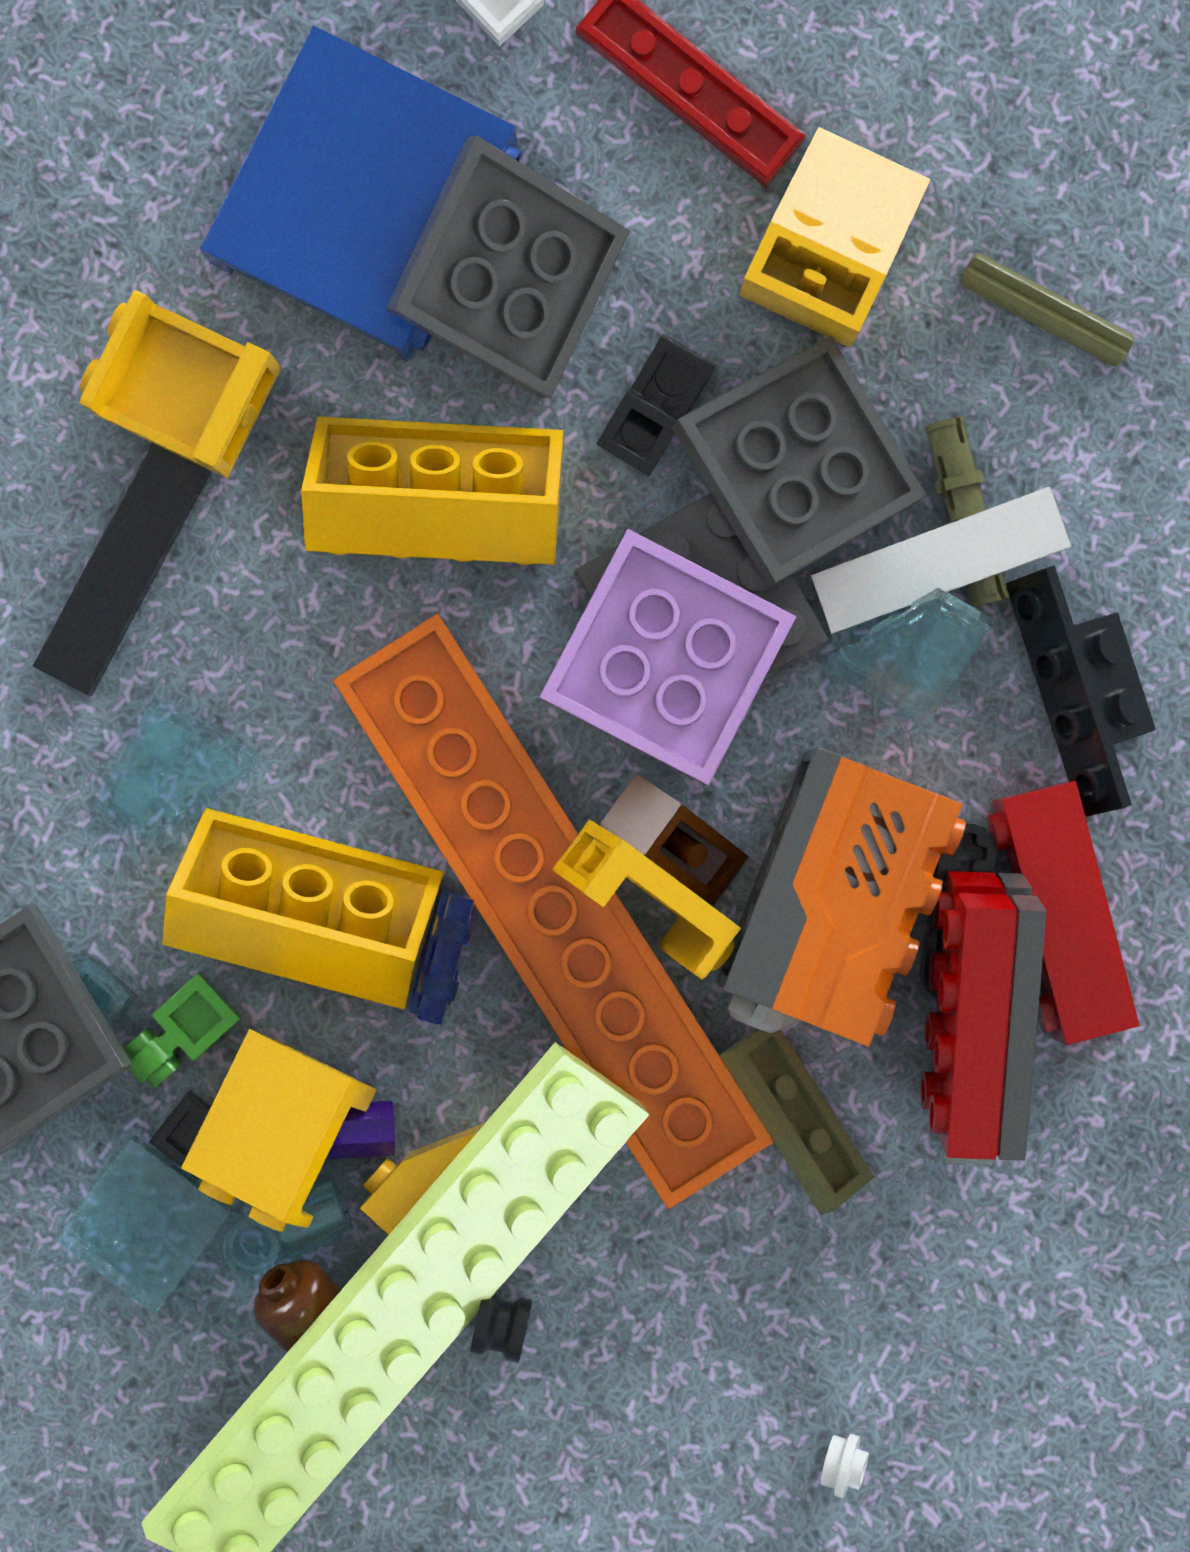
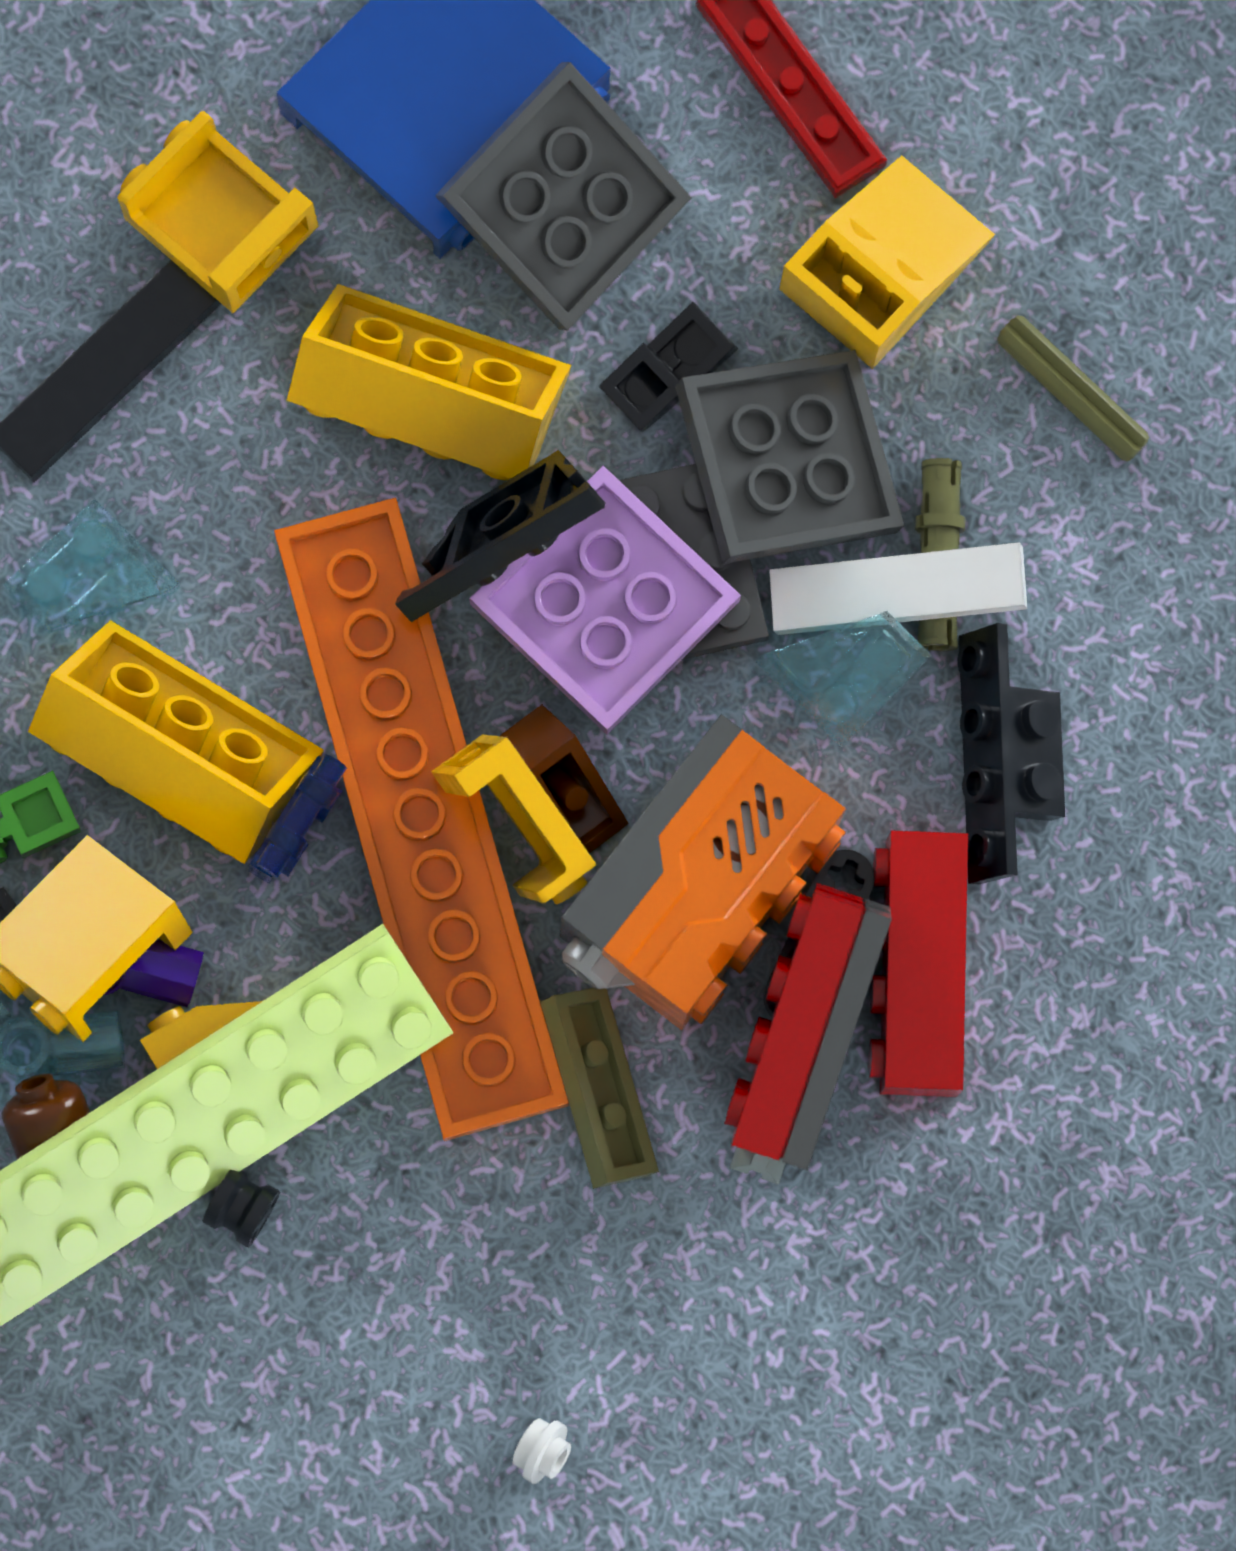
camera: 10 degrees right, 10 degrees down
none -> black wing [395,450,605,622]

